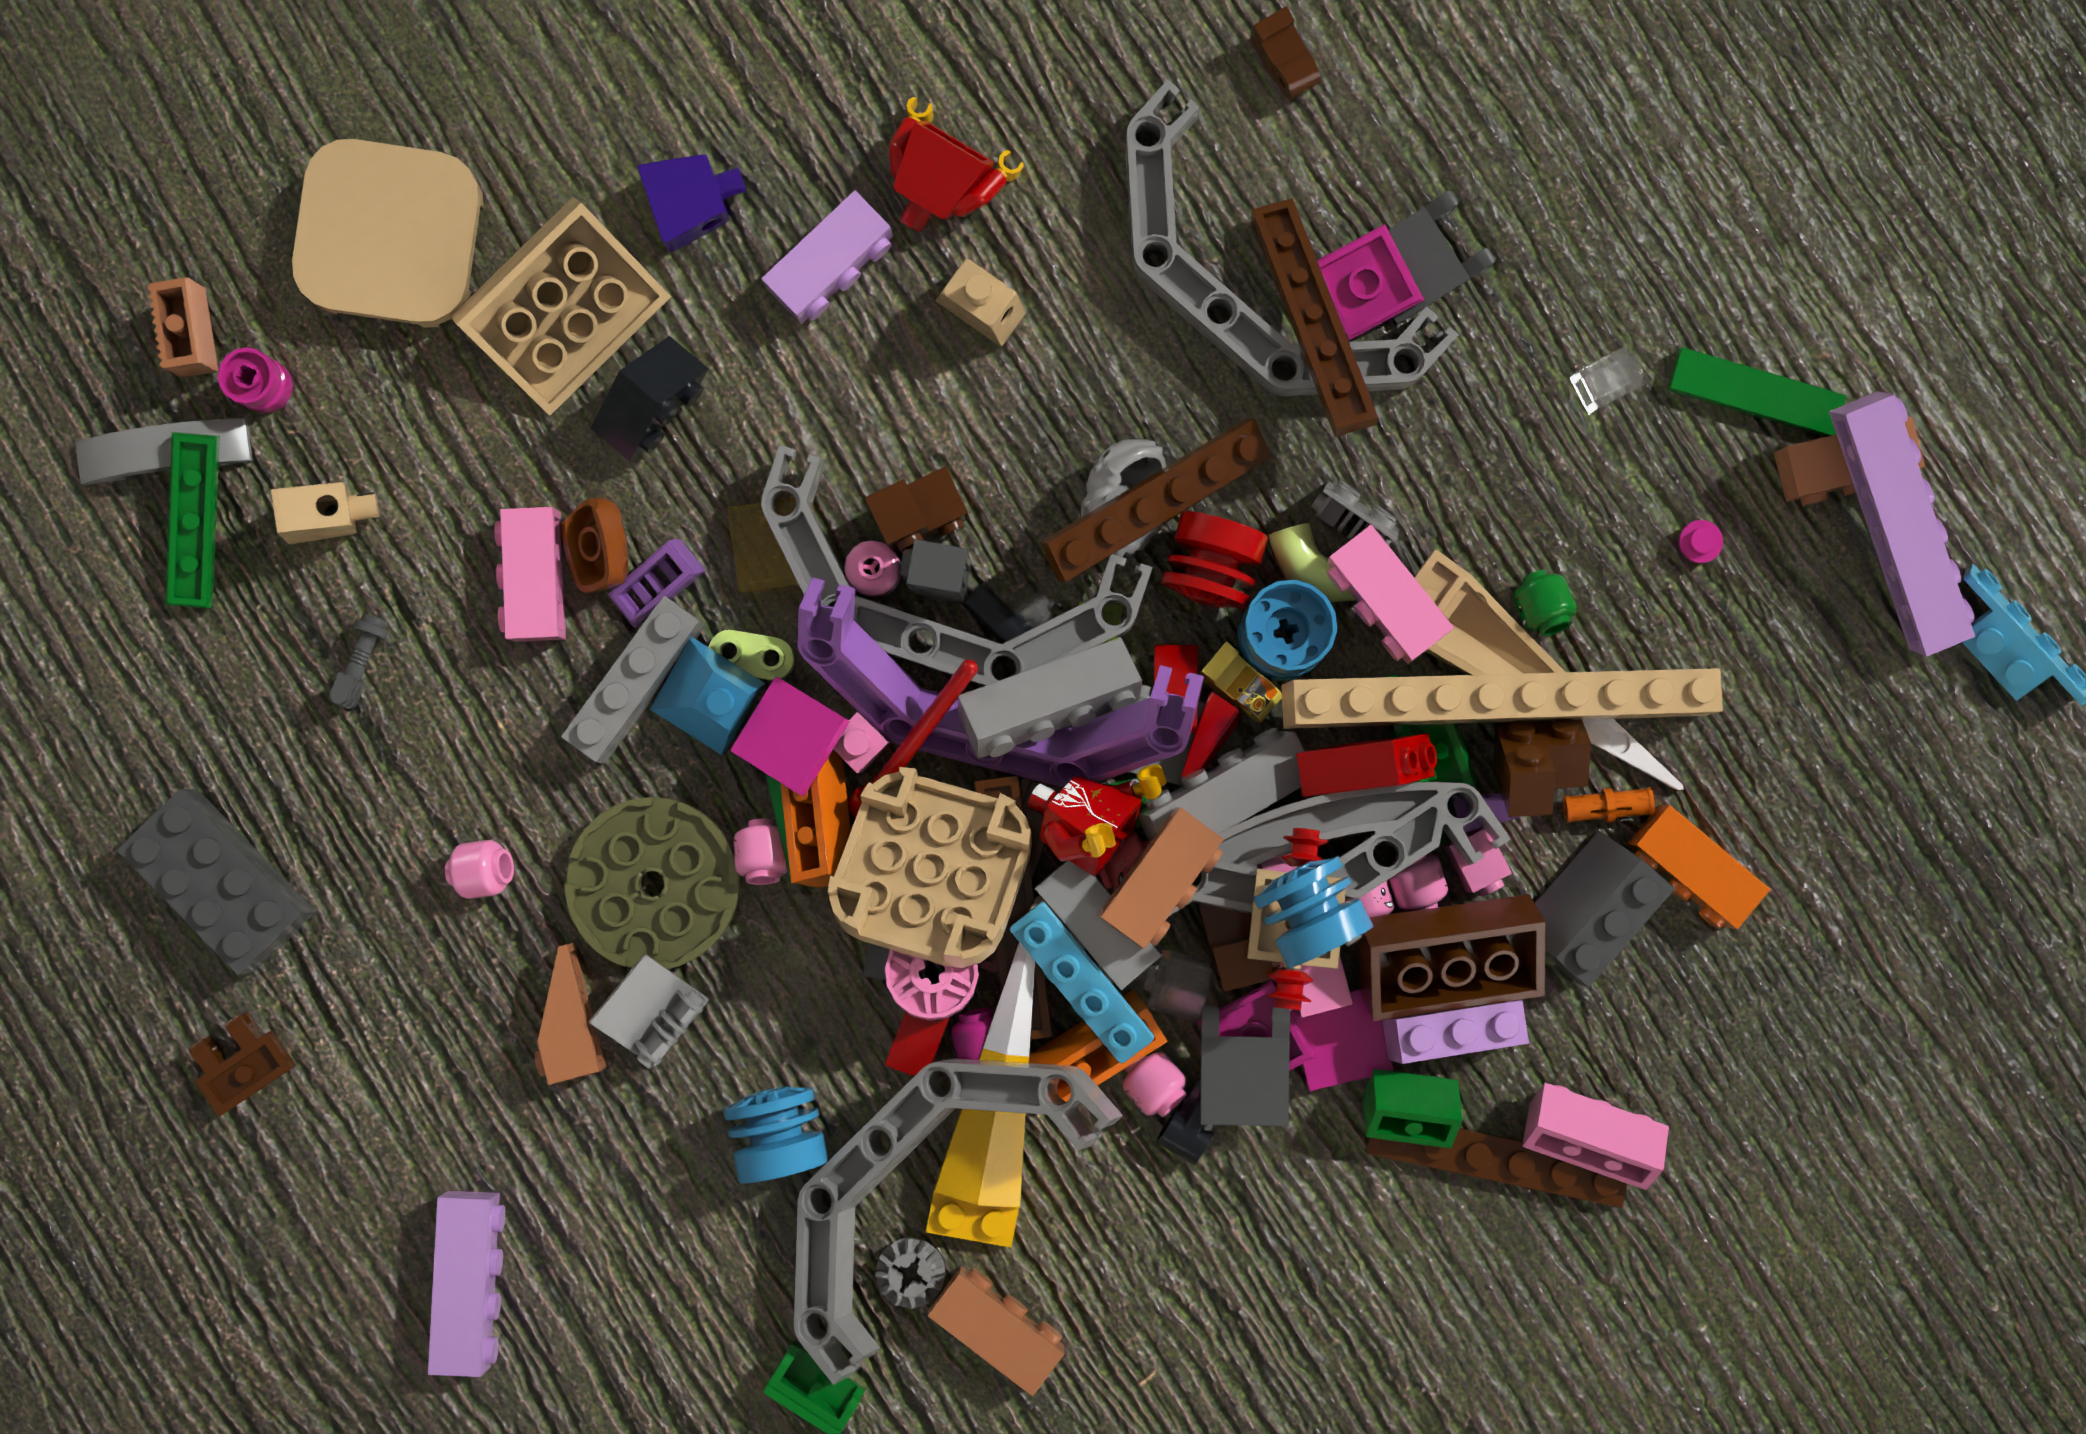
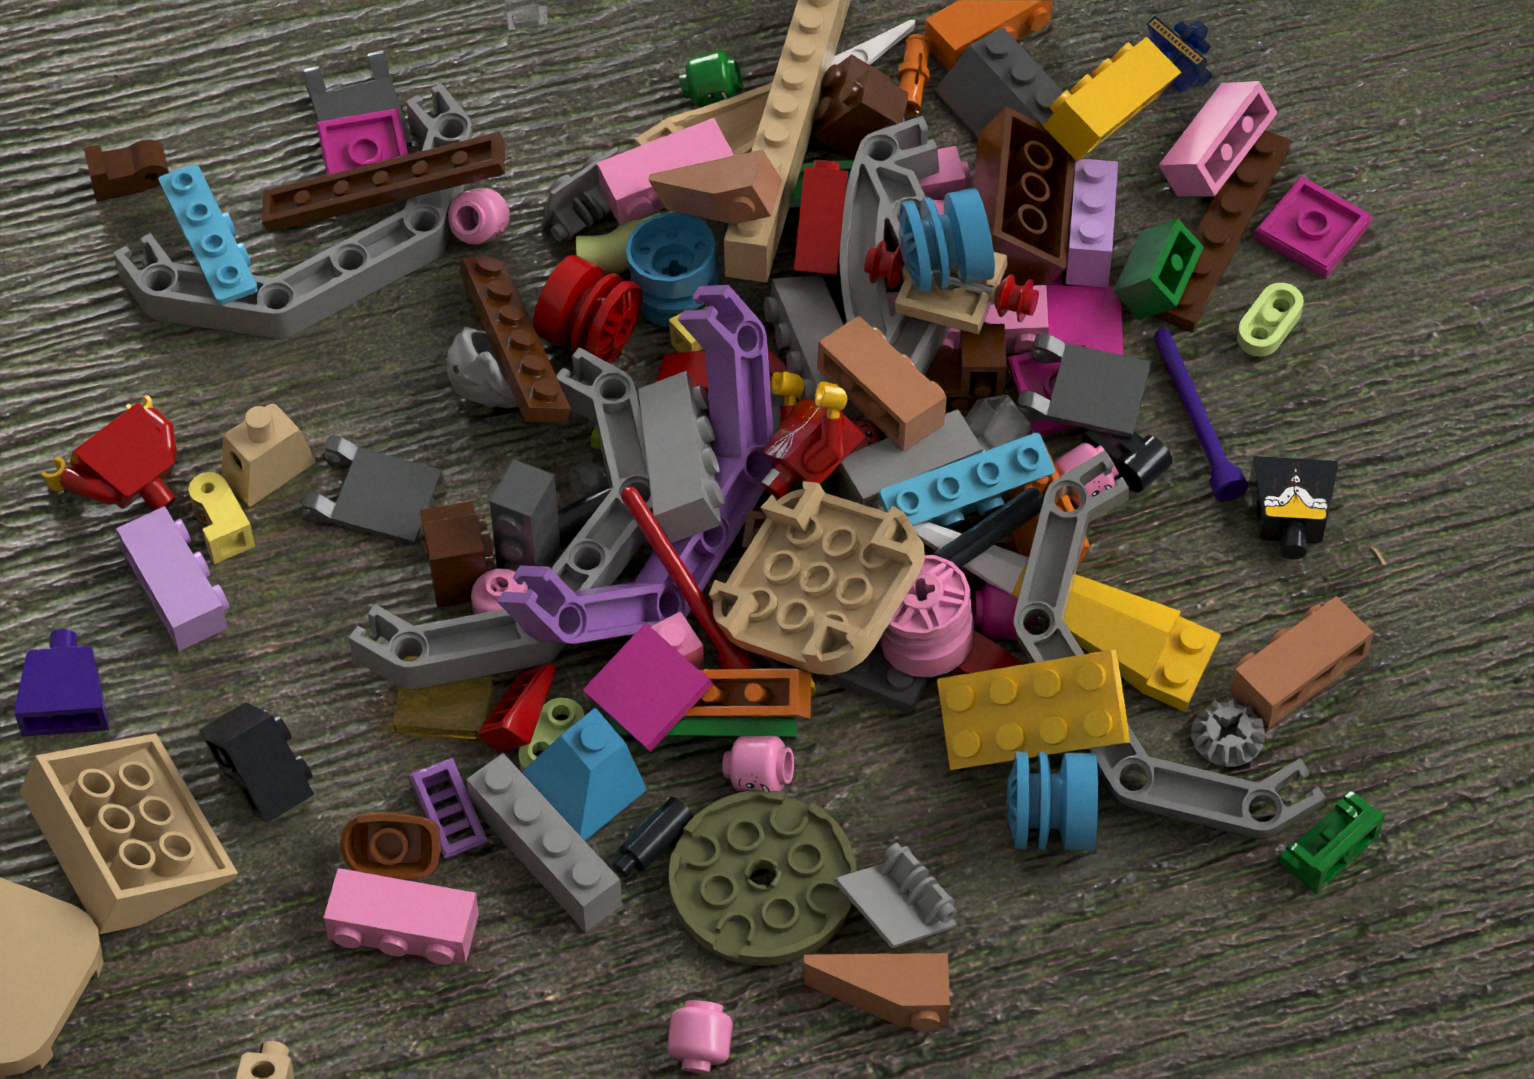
camera: 75 degrees left, 30 degrees down
none -> medium azure bracket [159,164,258,305]
none -> light yellow leg [188,472,255,564]
none -> dark grey flag [302,435,442,546]
none -> bright pink head [448,188,510,244]
none -> red slope [477,663,556,753]
none -> black cylinder [613,797,694,878]
none -> nougat slope [648,149,782,224]
none -> black axle [934,487,1044,569]
none -> yellow plate [937,650,1130,770]
none -> yellow brick [1043,37,1181,162]
none -> clear blue hips [1146,16,1213,92]
none -> dark purple piece [1154,329,1248,502]
none -> yellowish green plate [1237,283,1304,357]
none -> black torso [1249,456,1338,560]
none -> dark pink tile [1254,176,1373,279]

